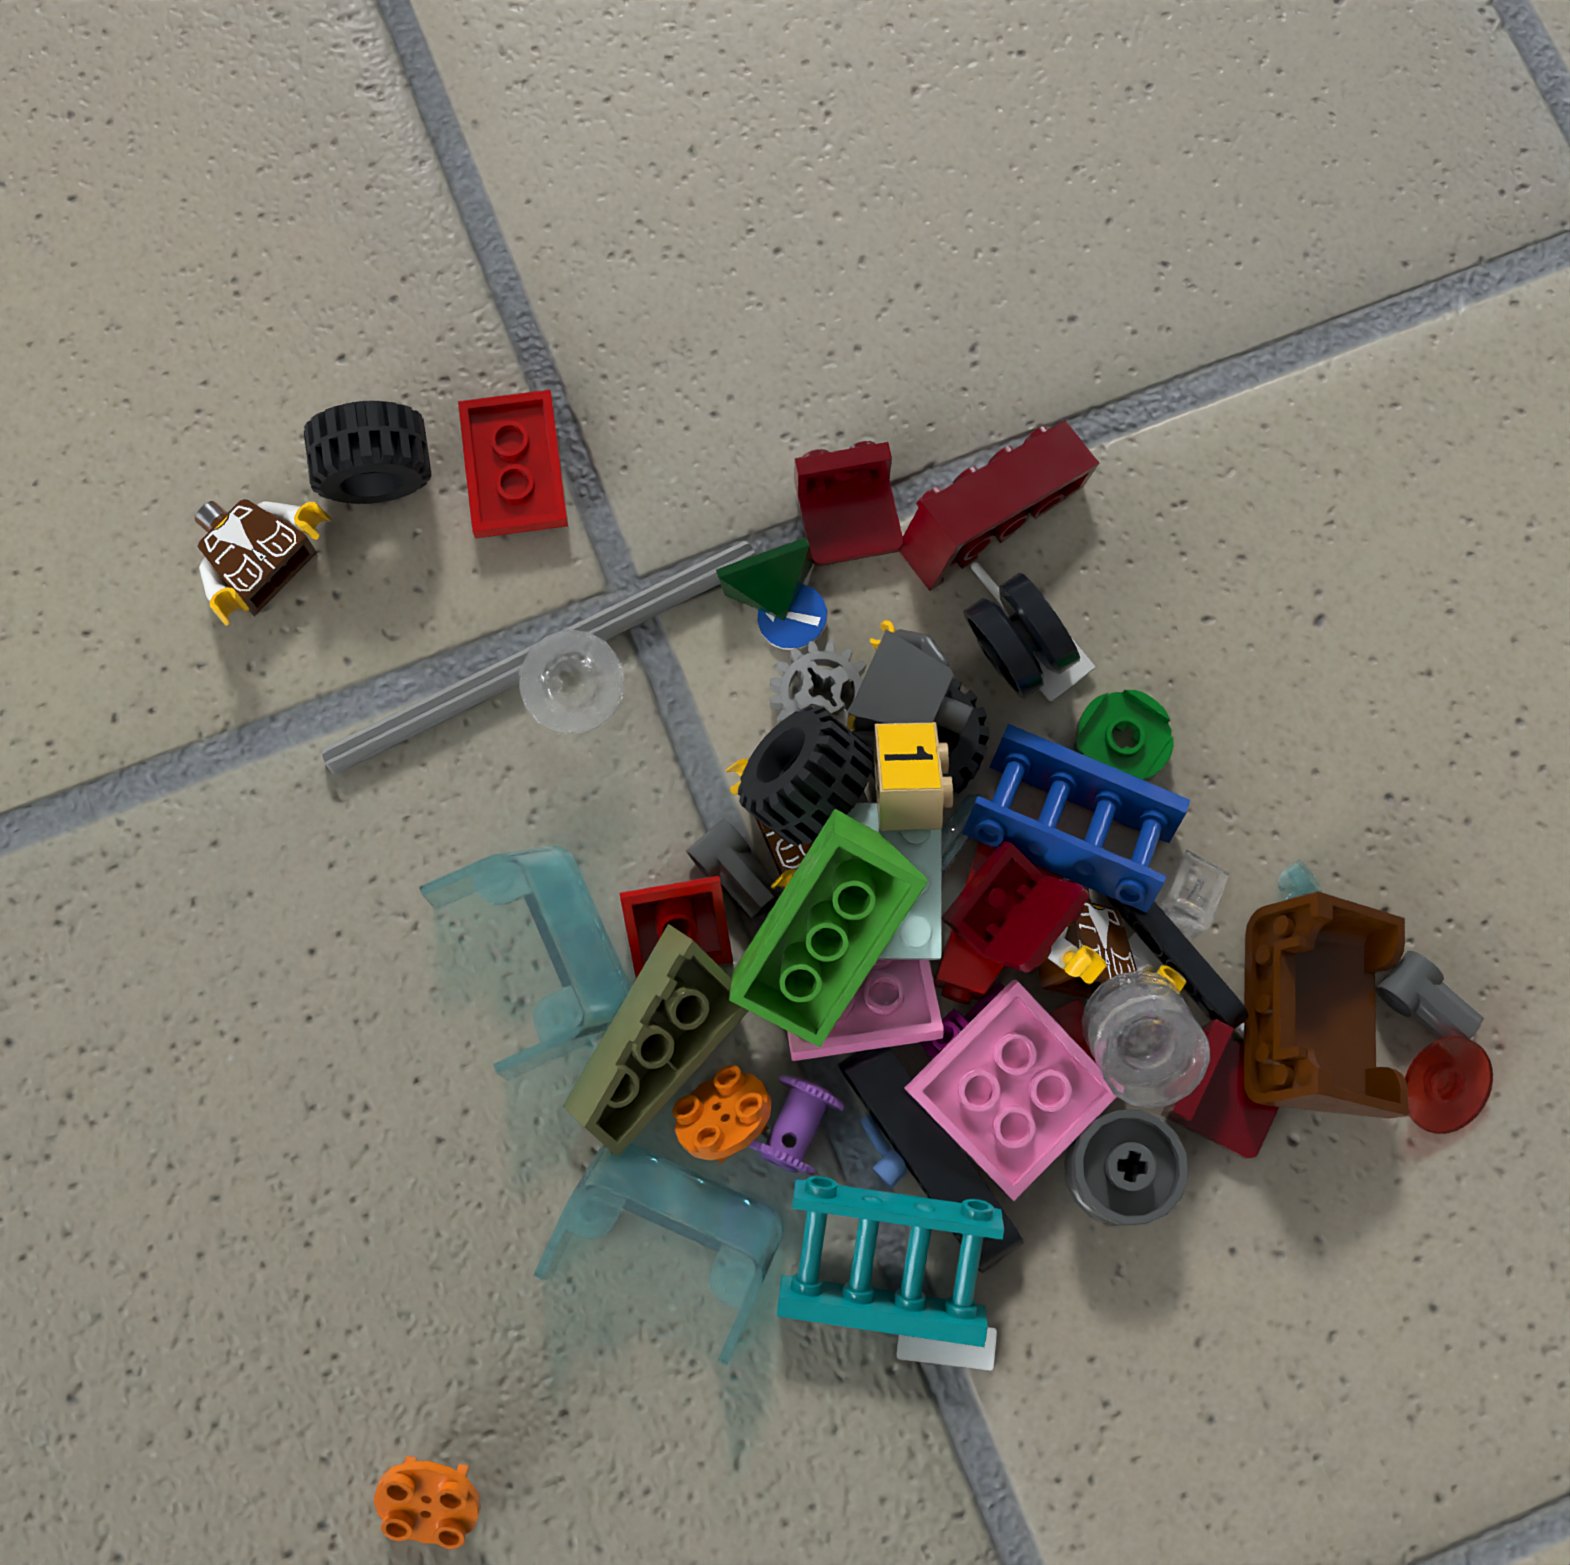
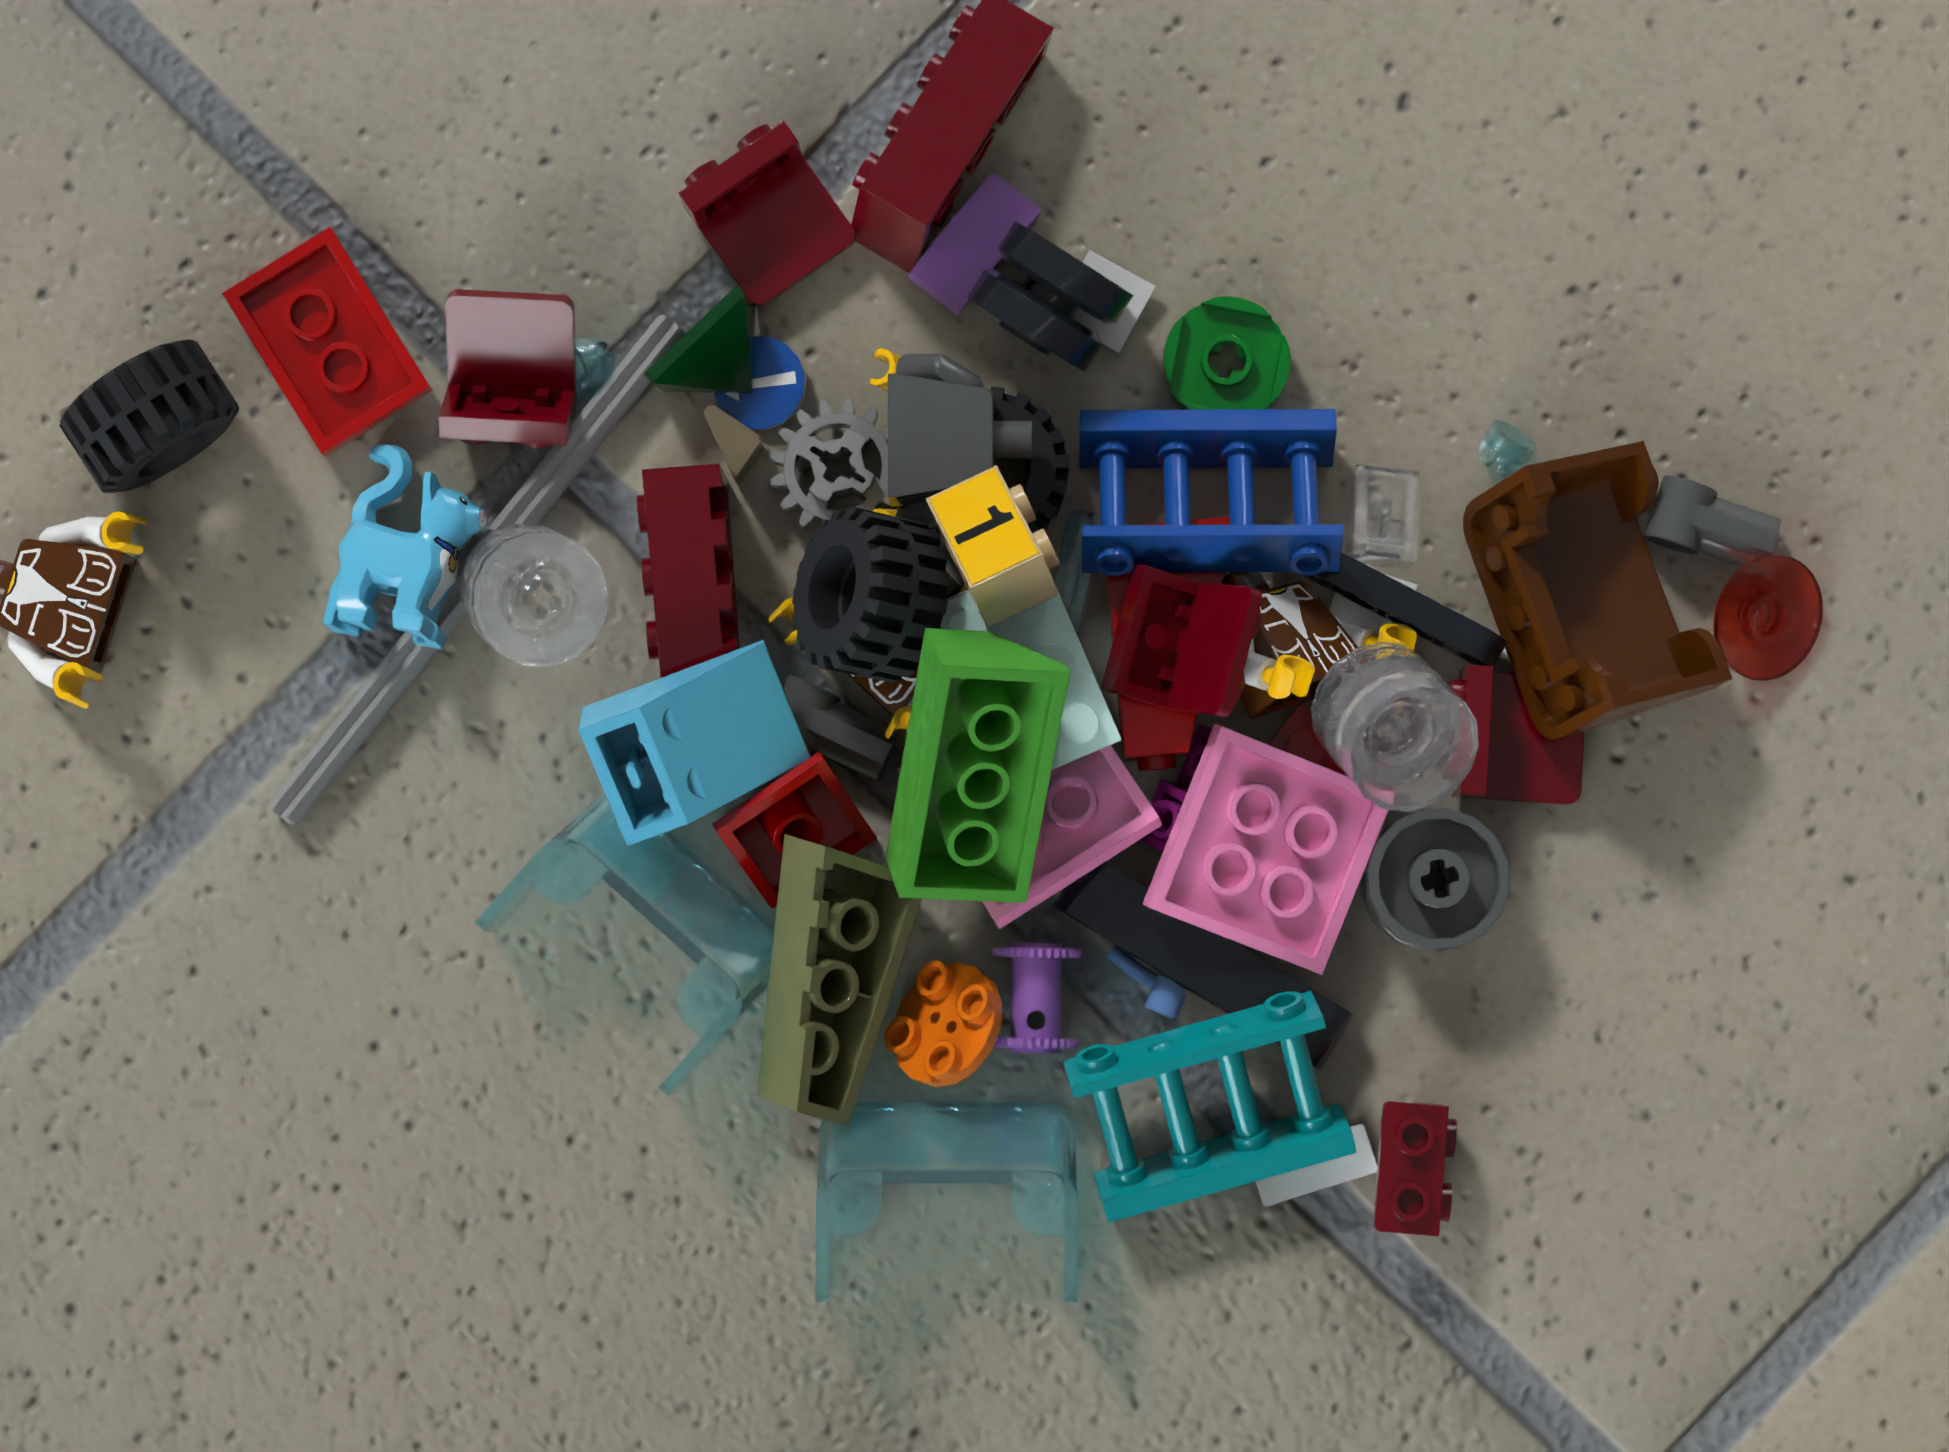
camera: 20 degrees left, 10 degrees up
none -> medium azure animal [323,443,487,649]
none -> dark red bracket [438,289,577,448]
none -> clear light blue hinge [575,336,615,391]
none -> medium azure slope [578,640,811,846]
none -> dark red wedge [637,464,740,678]
none -> dark tan slope [703,405,764,486]
none -> medium lavender slope [908,172,1042,316]
none -> dark red bracket [1374,1101,1457,1236]

